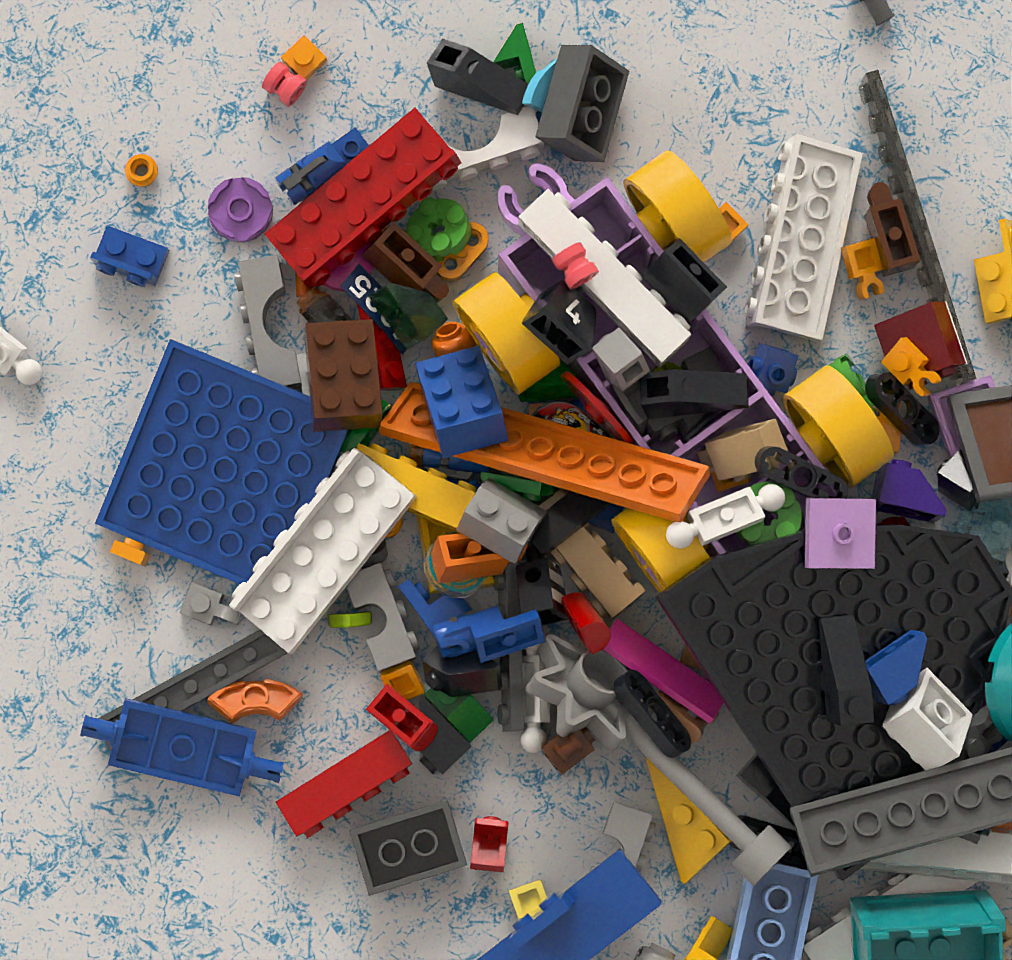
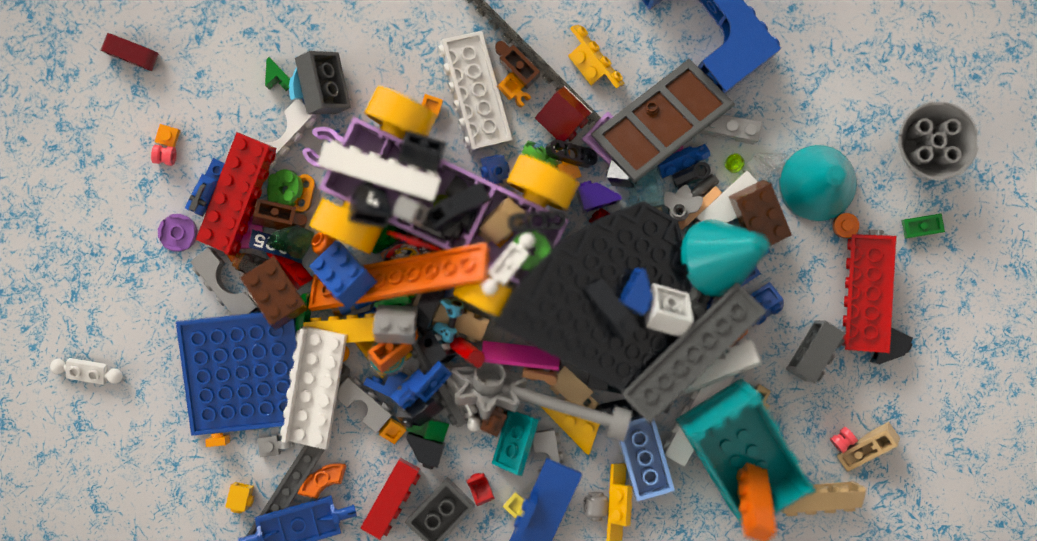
camera: 25 degrees left, 5 degrees up
blue bracket [90,226,170,287] -> none
light orange plate [125,154,158,187] -> none
lime tile [328,611,372,628] -> none
red brick [365,684,438,752] -> none
black slope [427,38,529,115] -> none
coral wheel [552,242,599,290] -> none
black beam [614,670,691,758] -> none
lavender plate [805,498,876,569] -> none
light orange plate [881,337,942,396] -> none
none -> yellow brick [225,482,254,513]
none -> medium azure piece [433,299,464,343]
none -> teal plate [492,410,539,476]
none -> tan brick [549,365,599,410]

